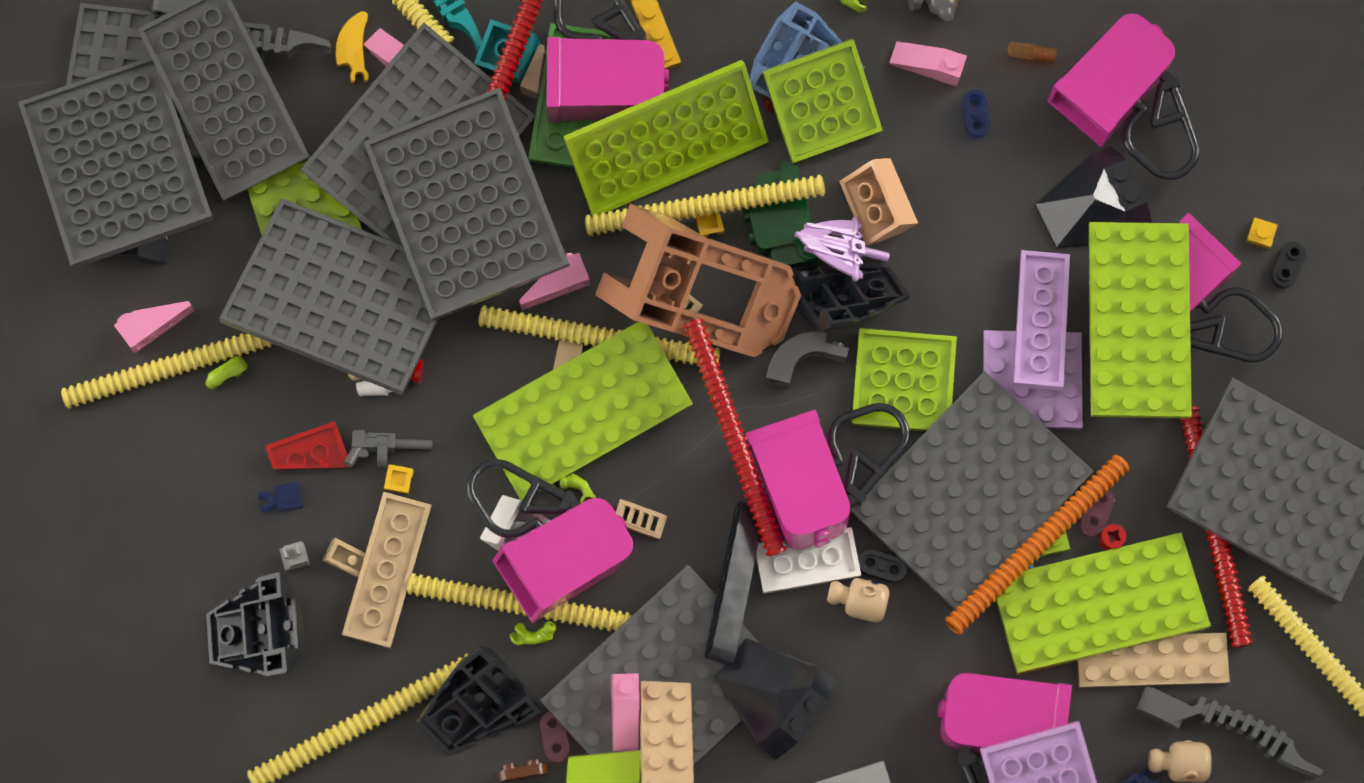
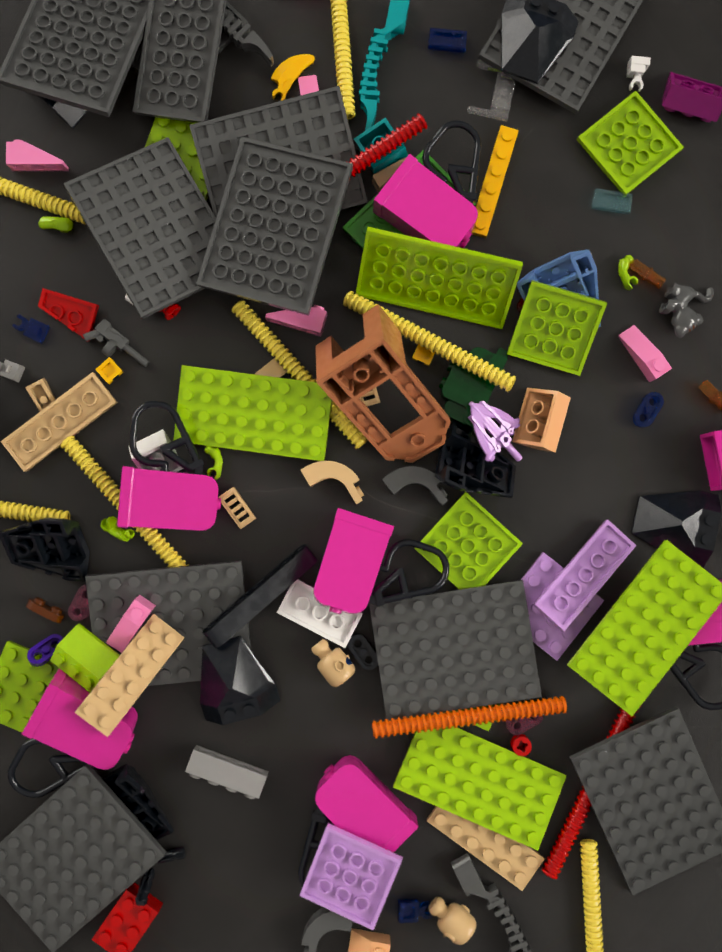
camera: 40 degrees right, 10 degrees up
red piece [683,318,787,557] -> none
none -> tan arch [301,461,364,505]

